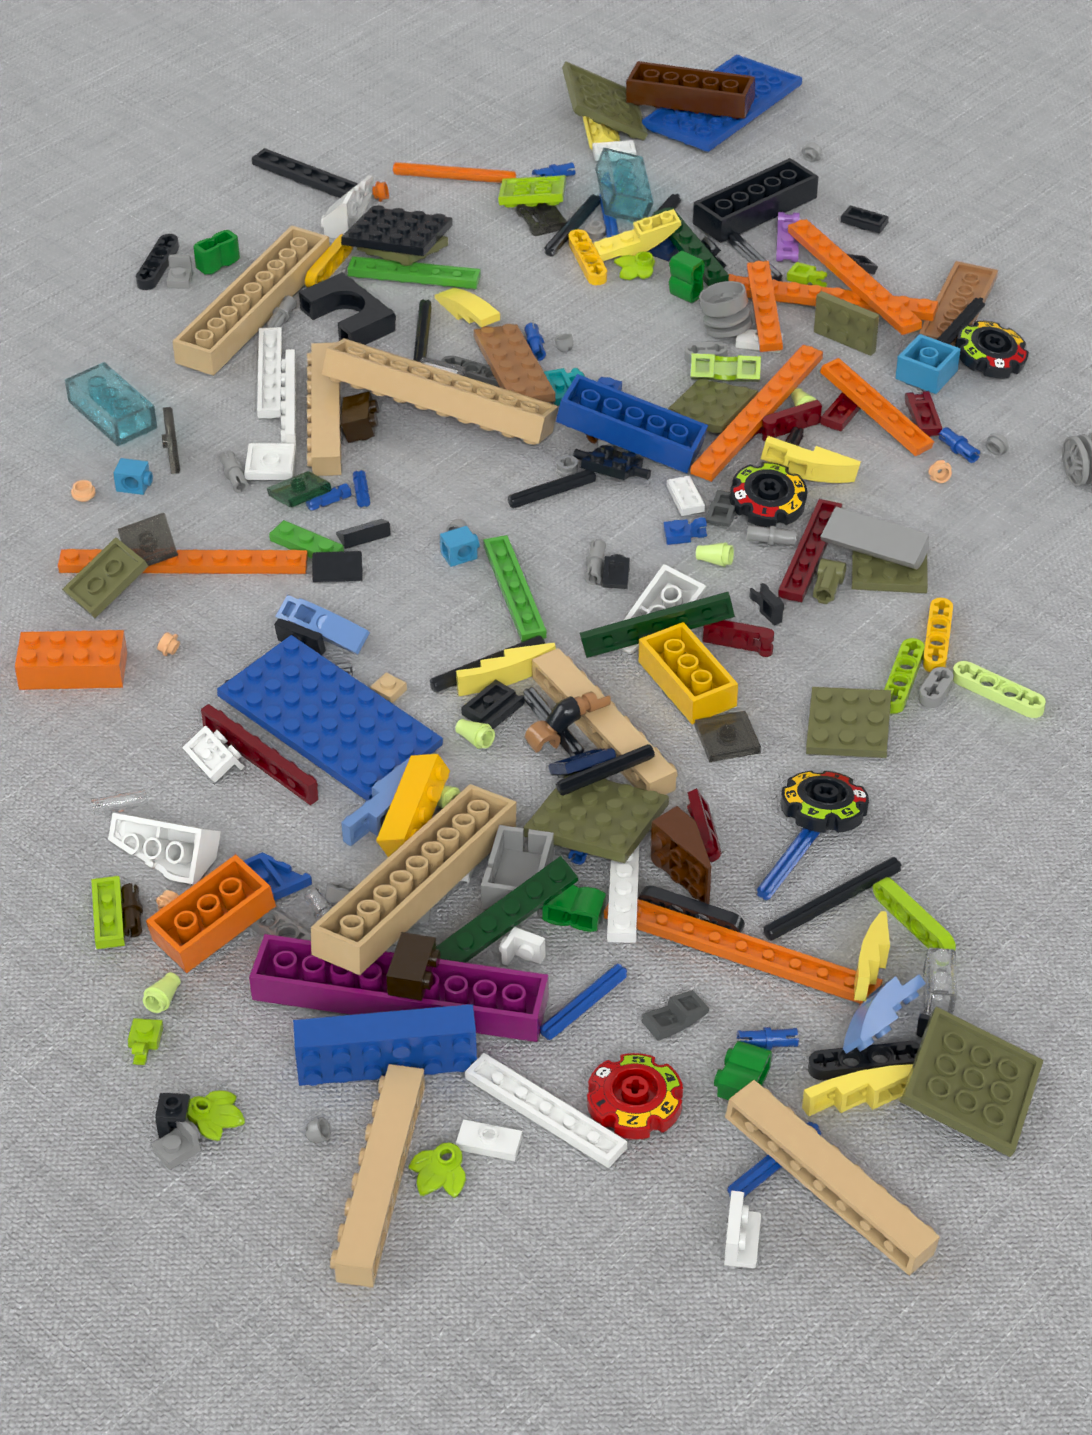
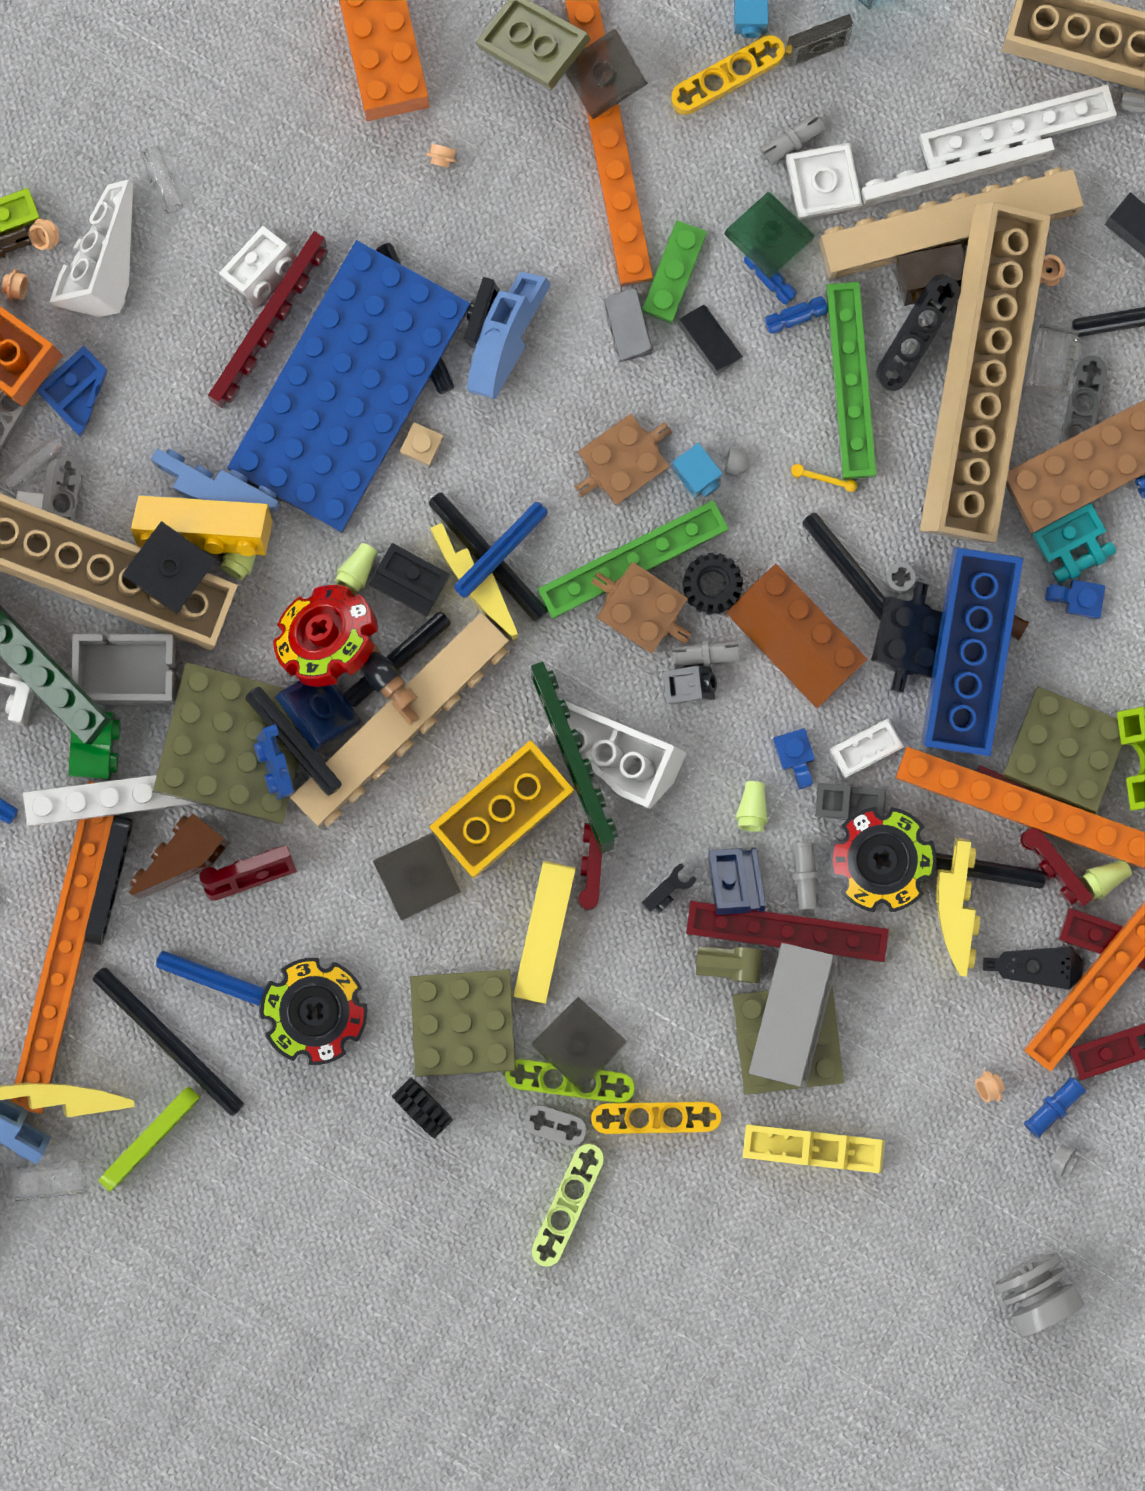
camera: 75 degrees right, 40 degrees up
none -> light nougat plate [29,218,59,250]
none -> black plate [122,521,216,615]
none -> blue wing [253,724,294,801]
none -> red piece [273,585,378,687]
none -> black tyre [392,1077,453,1139]
none -> blue axle [454,502,548,598]
none -> light yellow slope [513,860,576,1004]
none -> clear smoke plate [532,997,627,1091]
none -> medium nougat plate [574,413,672,506]
none -> medium nougat plate [591,562,691,654]
none -> yellow beam [671,35,785,115]
none -> black tyre [683,552,743,615]
none -> plate [708,847,766,915]
none -> dark orange slope [726,564,868,709]
none -> light yellow slope [742,1124,885,1173]
none -> yellow hinge [791,464,858,492]
none -> bright green plate [826,282,876,480]
none -> black beam [876,273,960,391]
none -> black piece [983,946,1083,990]

